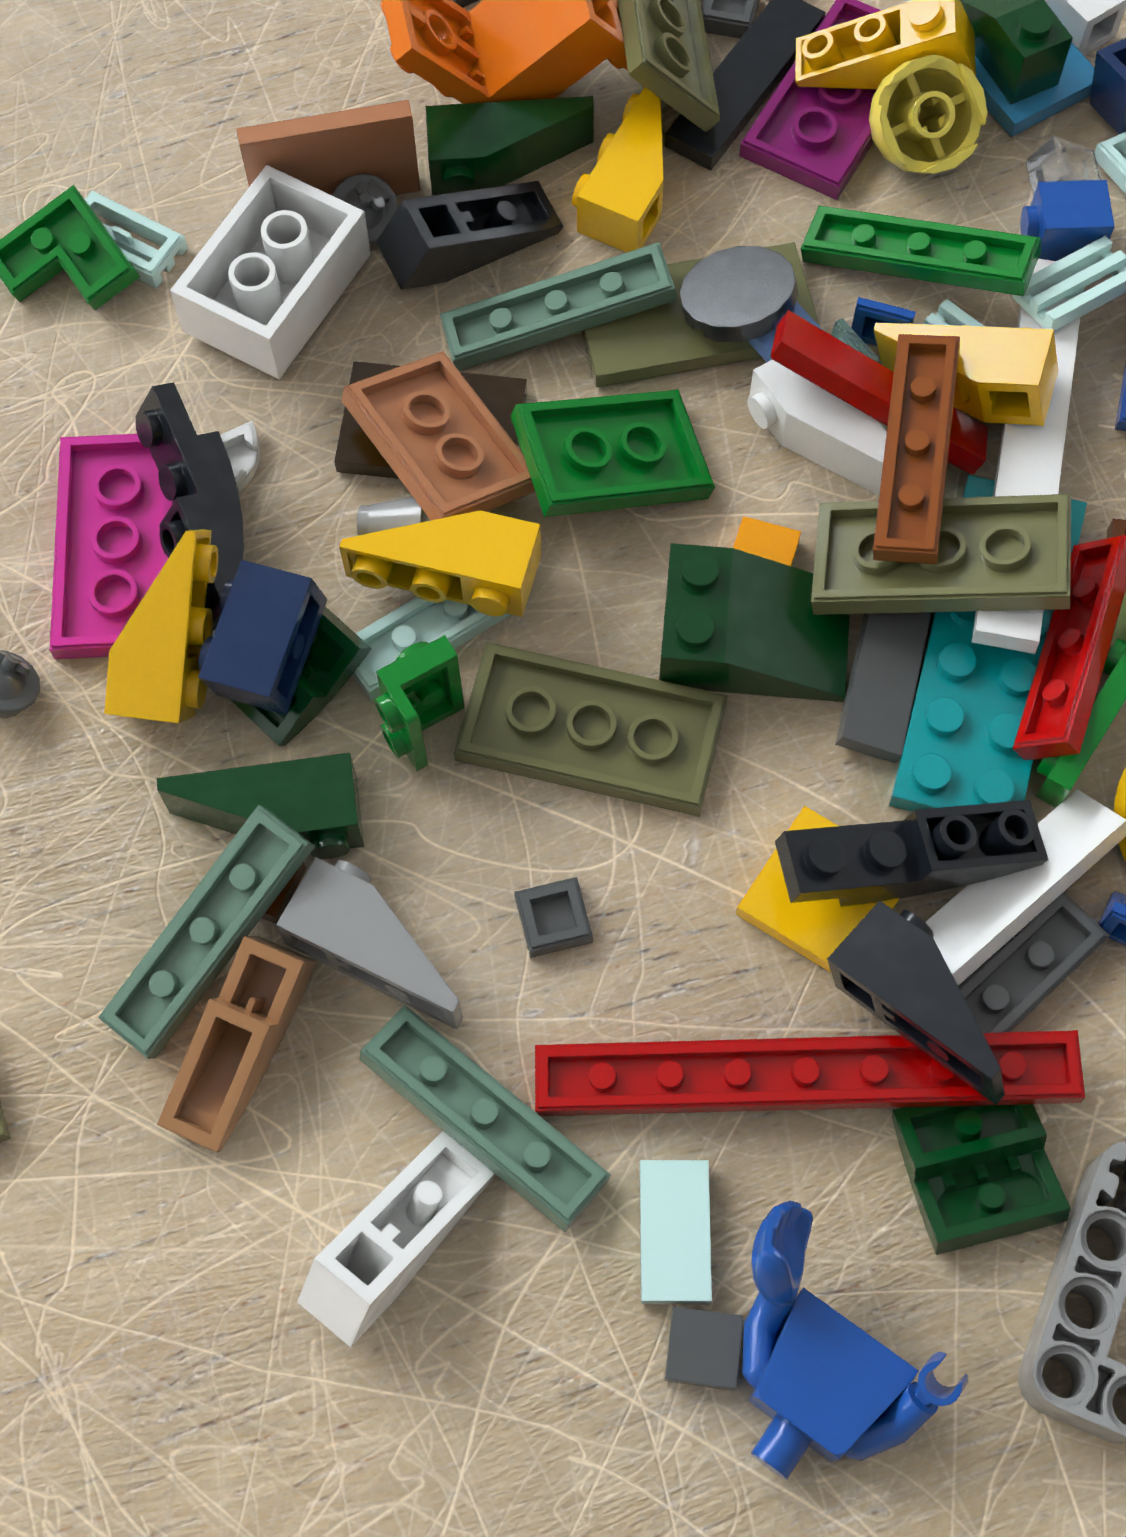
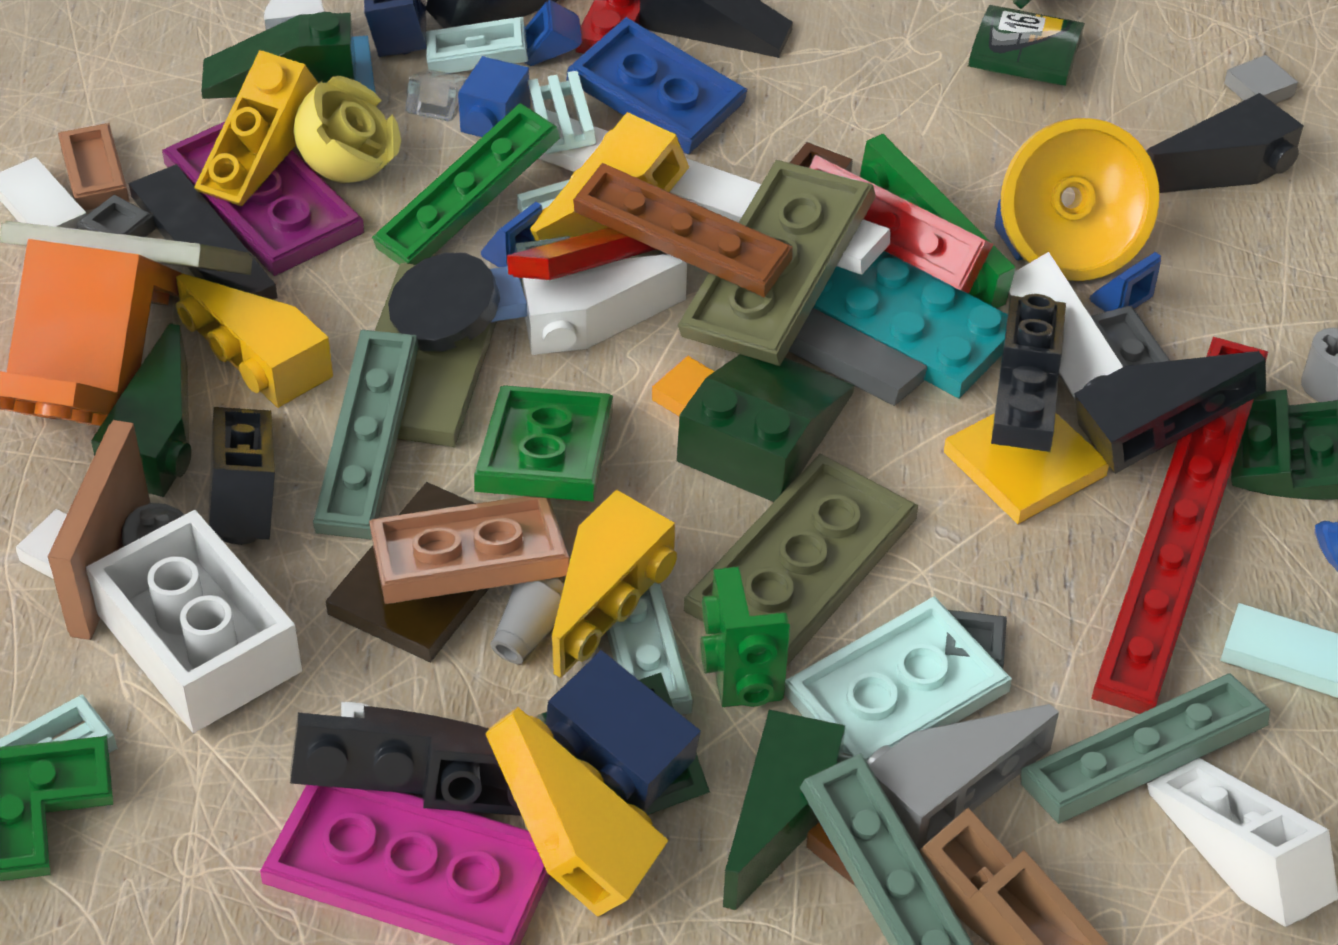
camera: 70 degrees left, 20 degrees down
none -> light aqua tile [784,596,1012,761]

